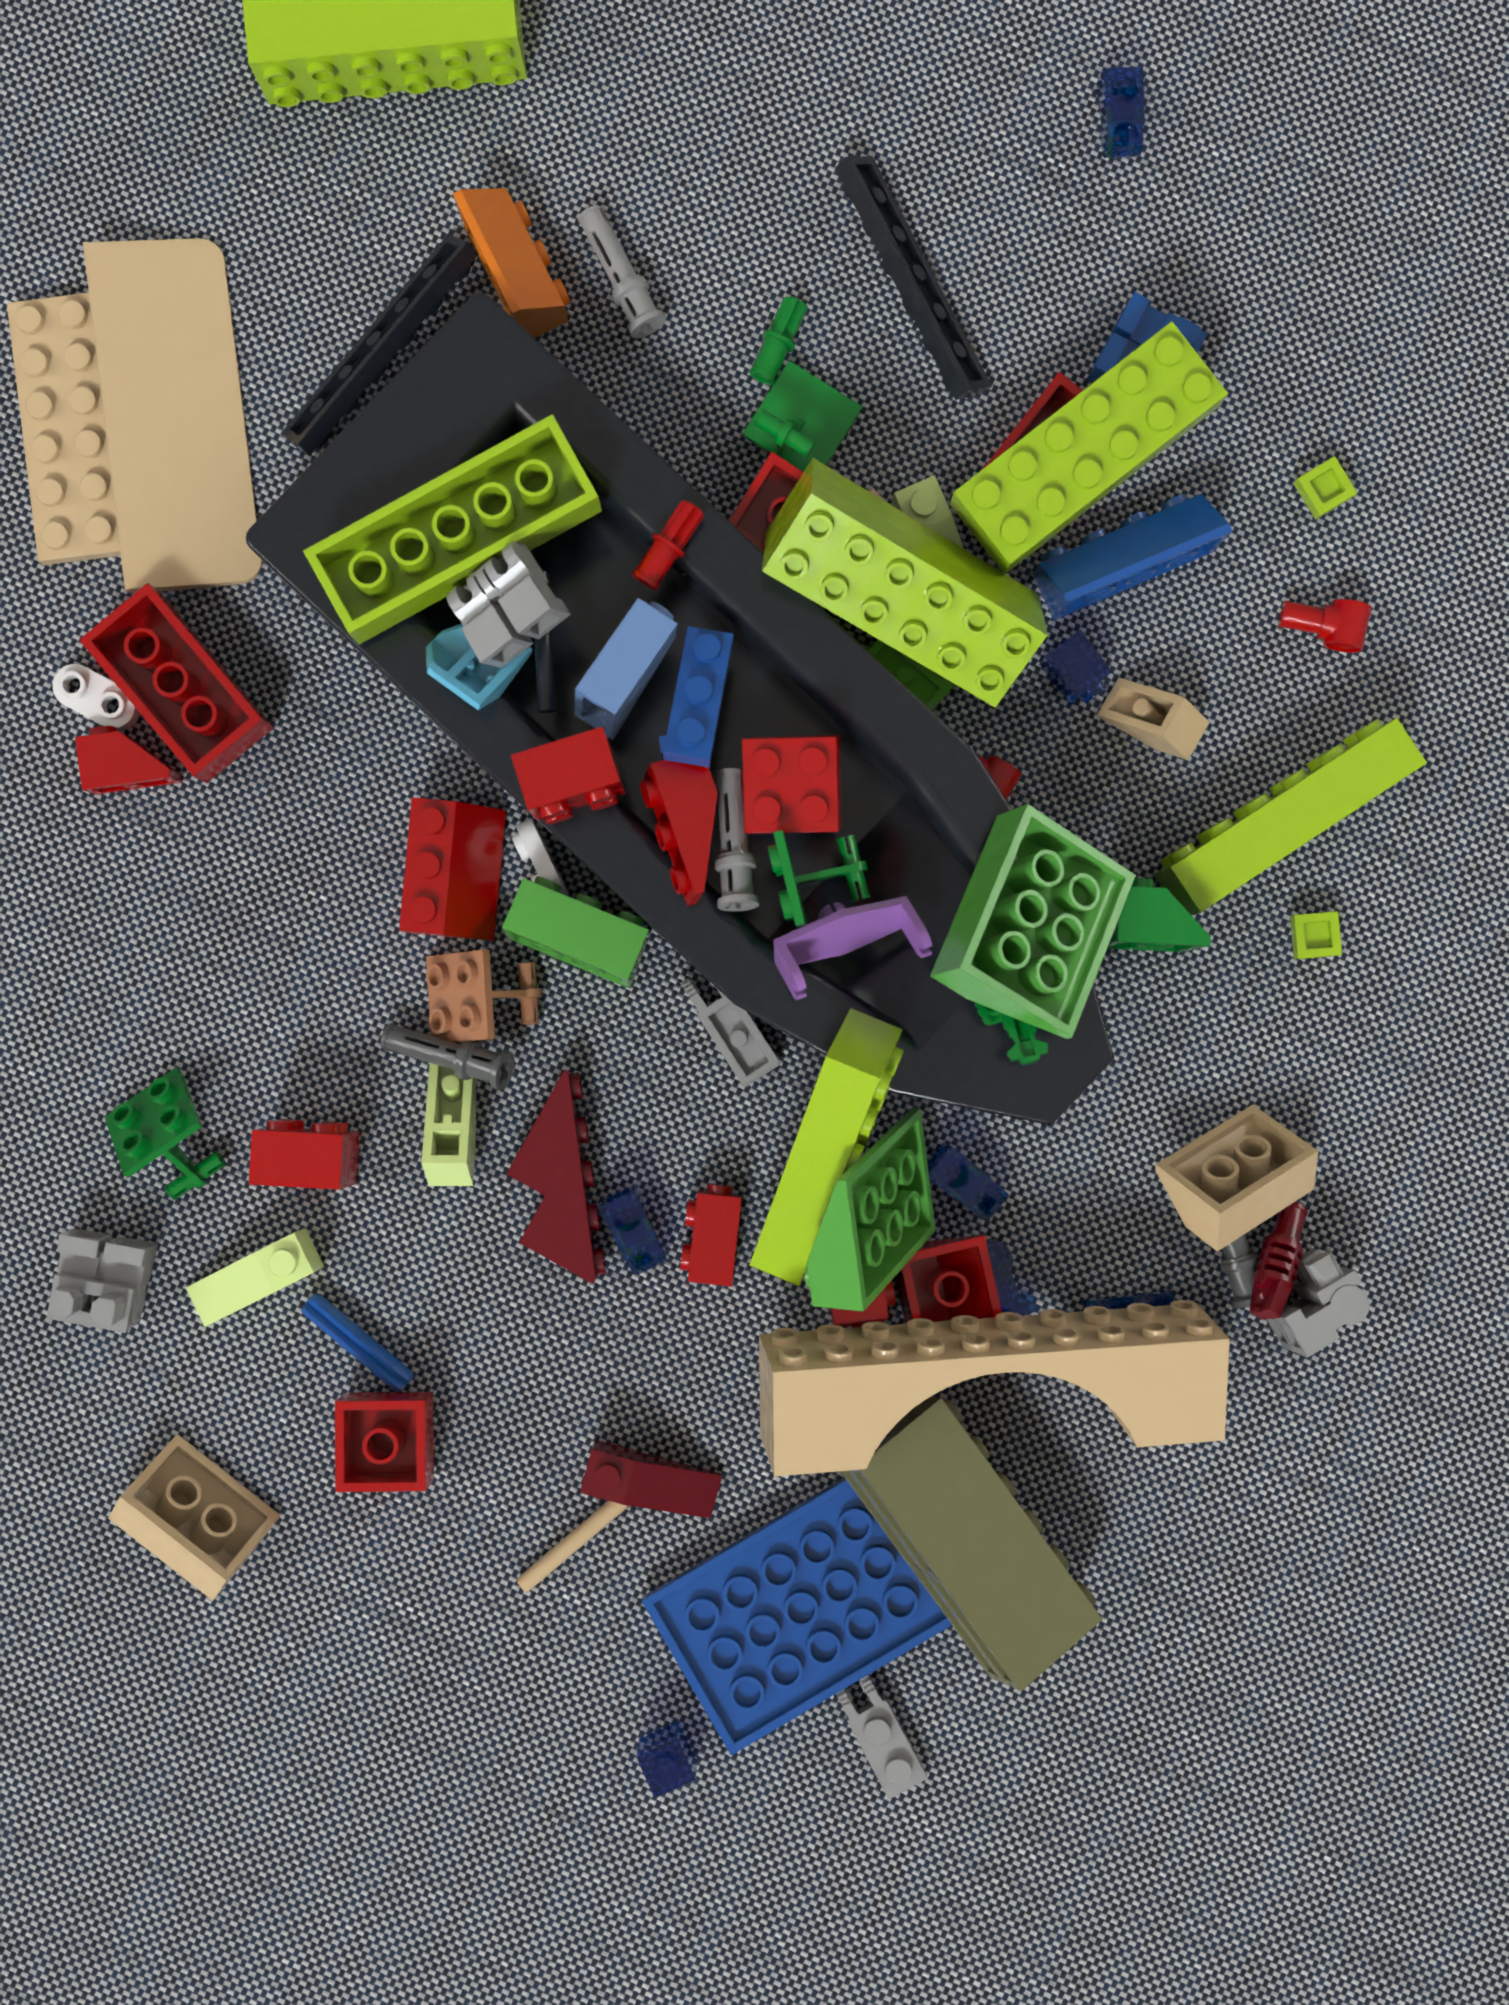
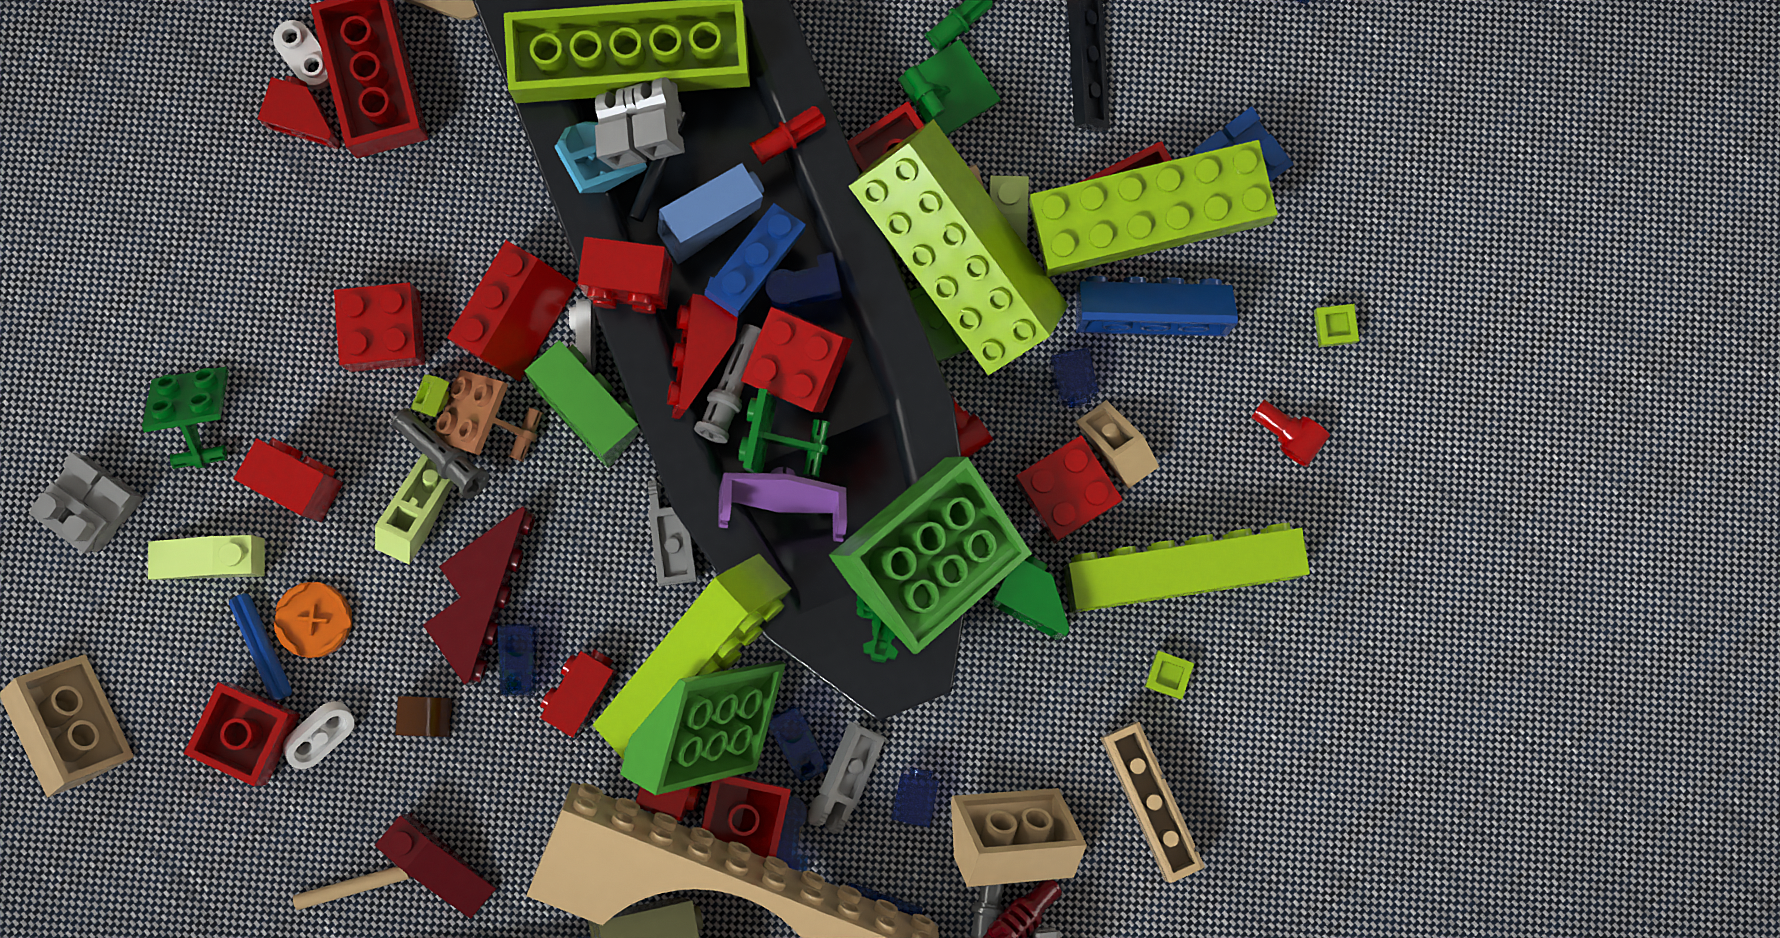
camera: 30 degrees right, 5 degrees down
none -> orange tile [274,582,353,658]
none -> white plate [283,701,354,769]
none -> red brick [334,282,425,372]
none -> reddish brown brick [395,696,452,737]
none -> lime plate [410,374,450,417]
none -> clear blue leg [765,252,842,309]
none -> light grey hinge [807,721,885,834]
none -> clear blue brick [891,766,939,828]
none -> red brick [1014,435,1123,544]
none -> tan brick [1100,722,1205,883]

